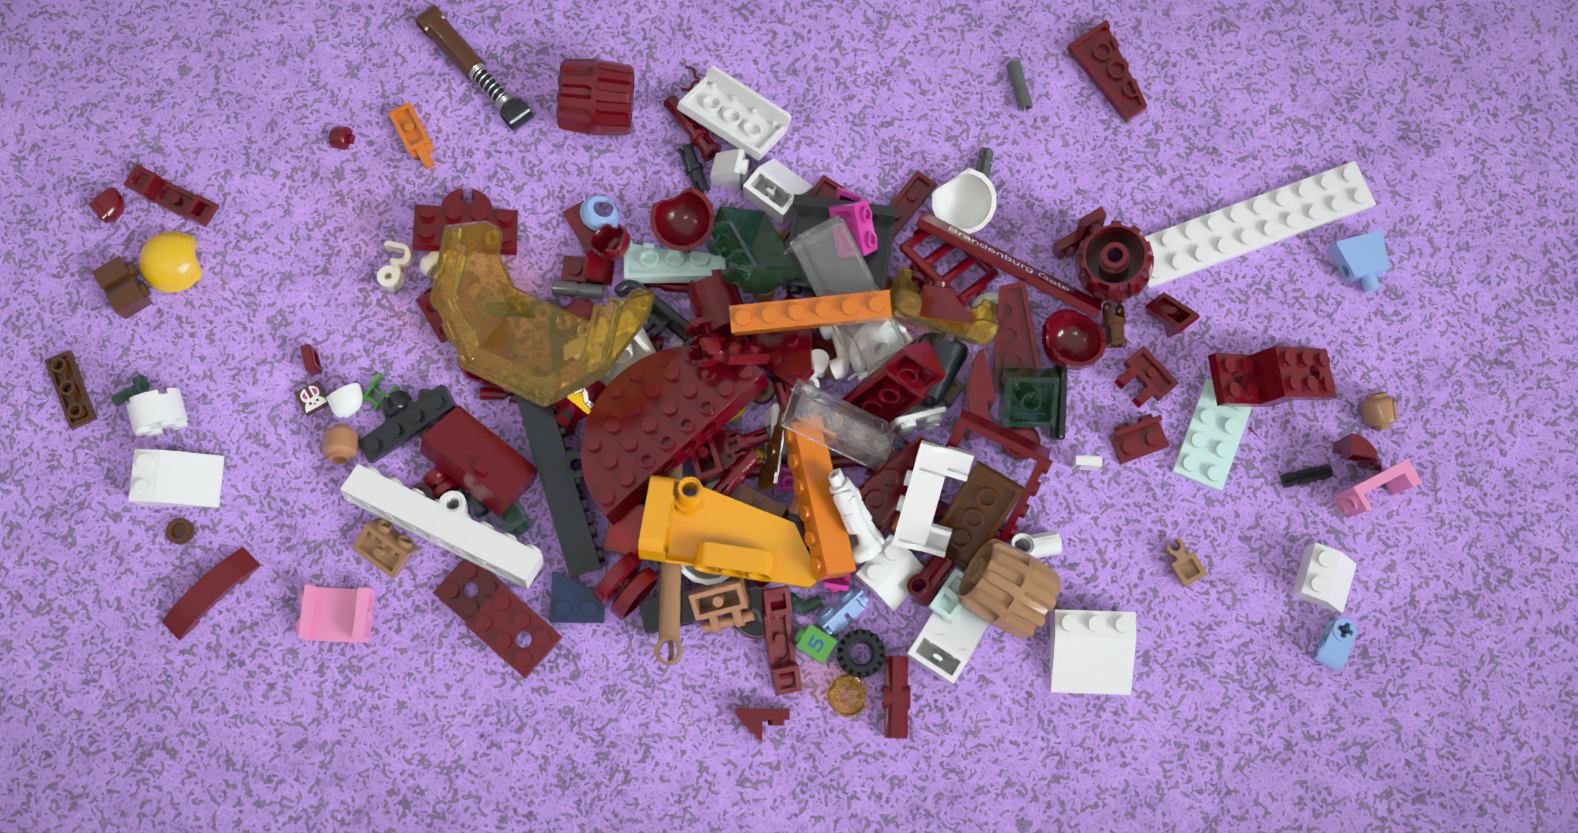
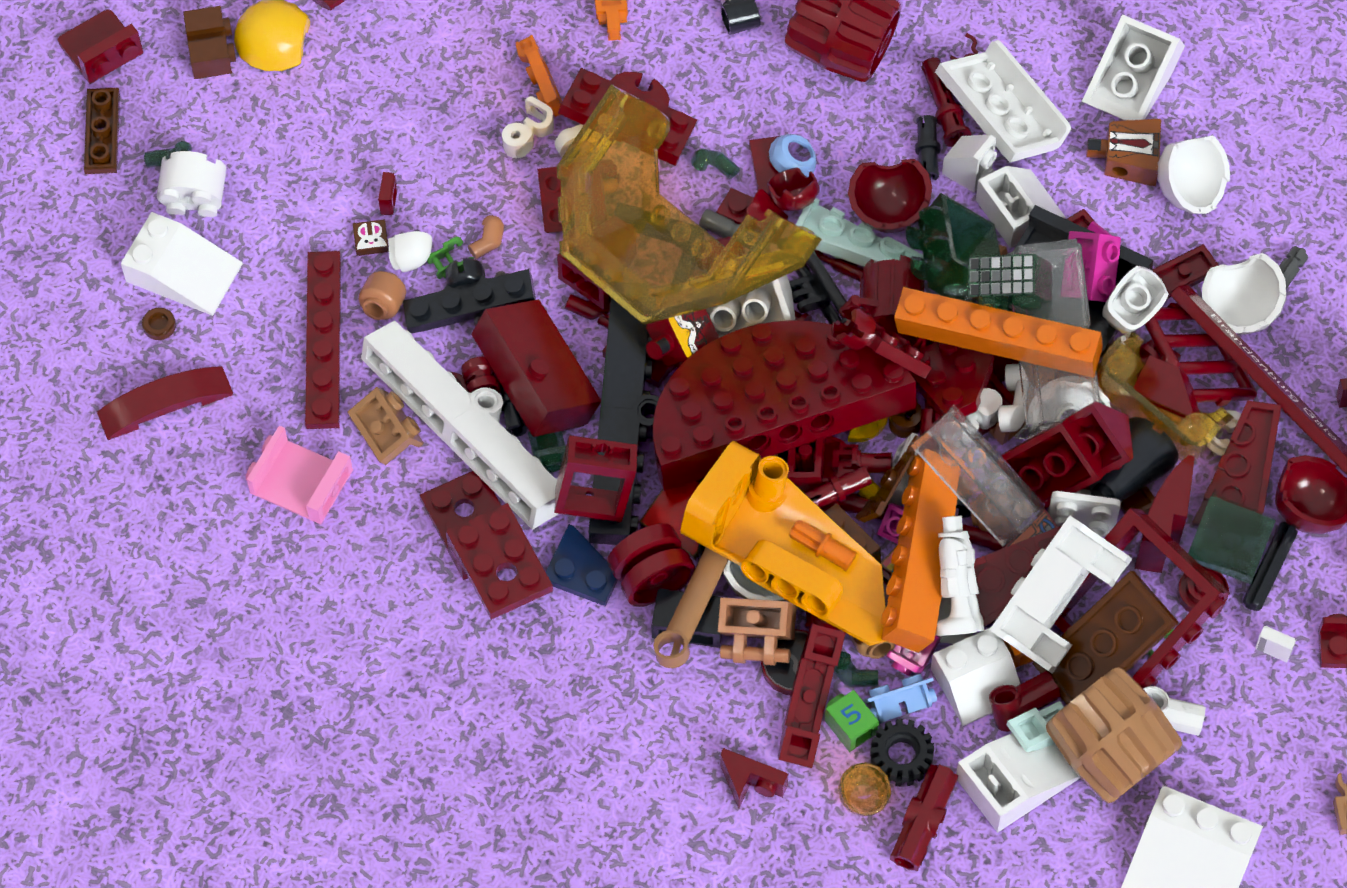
camera: 25 degrees right, 15 degrees down
none -> dark red bracket [58,9,143,84]
none -> dark red plate [305,251,341,429]
none -> nougat arm [468,215,504,259]
none -> orange hinge [515,35,562,117]
none -> dark red window [554,435,637,522]
none -> arm [691,148,740,180]
none -> orange axle [789,520,857,571]
none -> brick [968,254,1052,310]
none -> white slope [1082,14,1185,121]
none -> dark orange torso [1086,119,1161,186]
none -> white piece [1103,265,1169,333]
none -> white cylinder [1157,136,1230,214]

